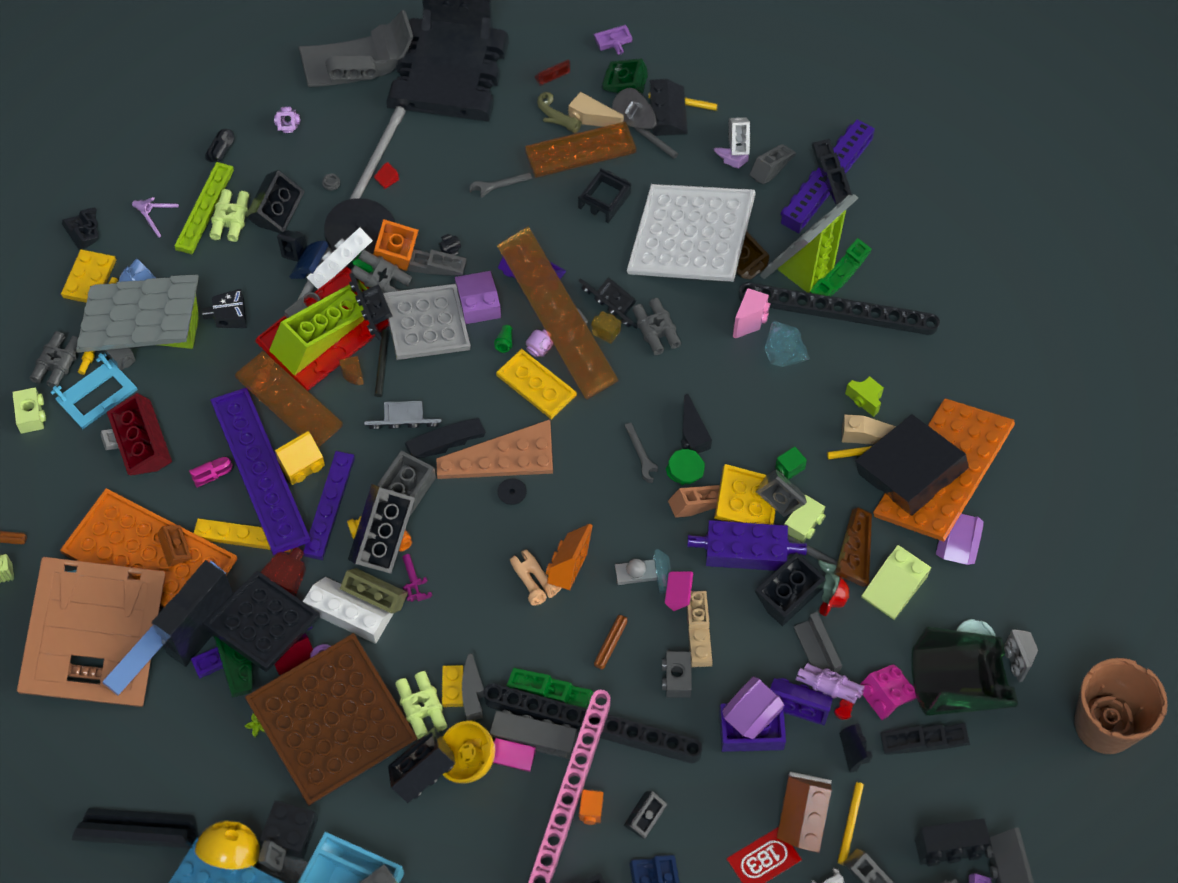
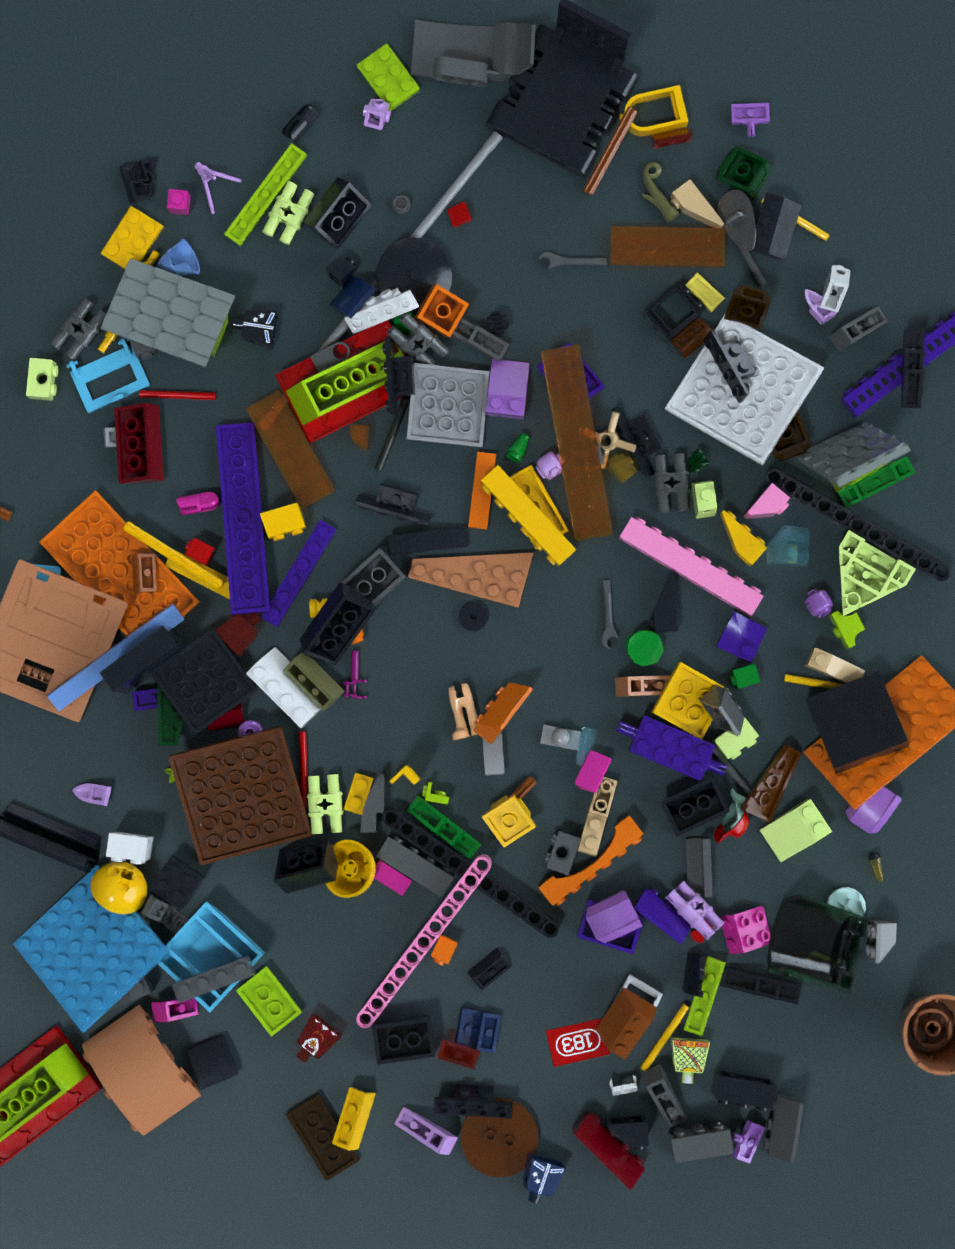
camera: 20 degrees right, 25 degrees up
none -> lavender plate [73,783,112,806]
none -> white brick [106,832,154,864]
none -> yellow axle [123,521,224,590]
none -> red bar [139,390,216,400]
none -> dark pink brick [167,189,191,215]
none -> red brick [185,538,216,566]
none -> red bar [298,732,308,809]
none -> lime plate [356,43,420,111]
none -> yellow panel [389,765,421,785]
none -> lime bracket [422,781,449,804]
none -> orange tile [468,452,496,530]
none -> yellow brick [481,465,576,567]
none -> yellow panel [482,794,536,847]
none -> light grey slope [483,733,505,776]
none -> orange arch [538,815,644,906]
none -> tan bar [581,411,636,469]
none -> dark orange axle [583,107,637,195]
none -> bright pink brick [618,517,763,617]
none -> yellow window [619,85,688,136]
none -> reddish brown slope [670,317,711,358]
none -> torso [671,1037,710,1084]
none -> lime tile [683,956,726,1037]
none -> light yellow tile [685,273,725,313]
none -> dark green plant [688,449,709,473]
none -> yellowish green torso [691,480,717,519]
none -> black bracket [704,329,756,403]
none -> dark purple plate [716,611,768,663]
none -> yellow slope [720,510,767,567]
none -> dark brown slope [724,285,771,329]
none -> medium lavender head [804,588,833,618]
none -> yellowish green wedge [839,530,916,616]
none -> clear yellow piece [868,852,884,882]

